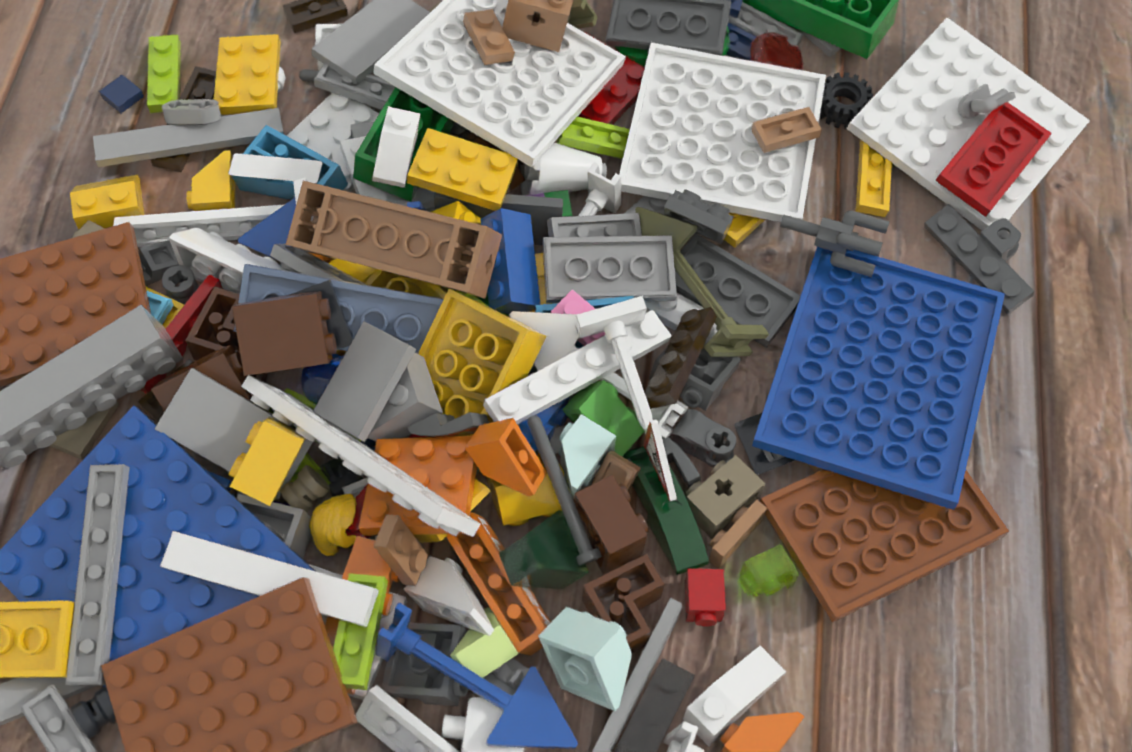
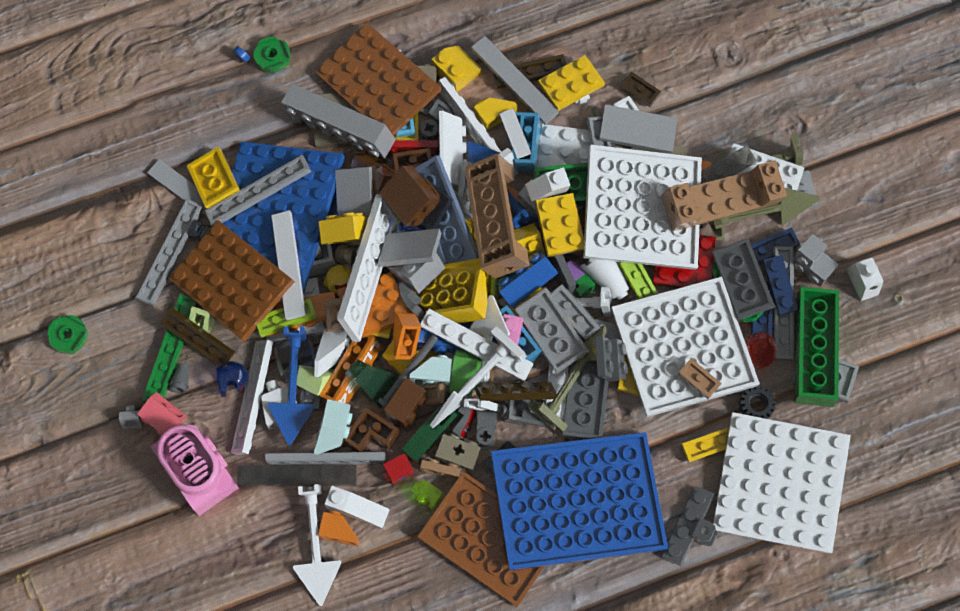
camera: 65 degrees right, 10 degrees up
dark blue tile [99,74,144,114] -> none
lime plate [147,35,181,113] -> none
light grey beam [162,99,221,124] -> none
medium nougat plate [463,9,515,65] -> none
dark grey plant [780,210,890,277] -> none
red plate [935,102,1052,217] -> none
light grey piece [958,84,1016,118] -> none

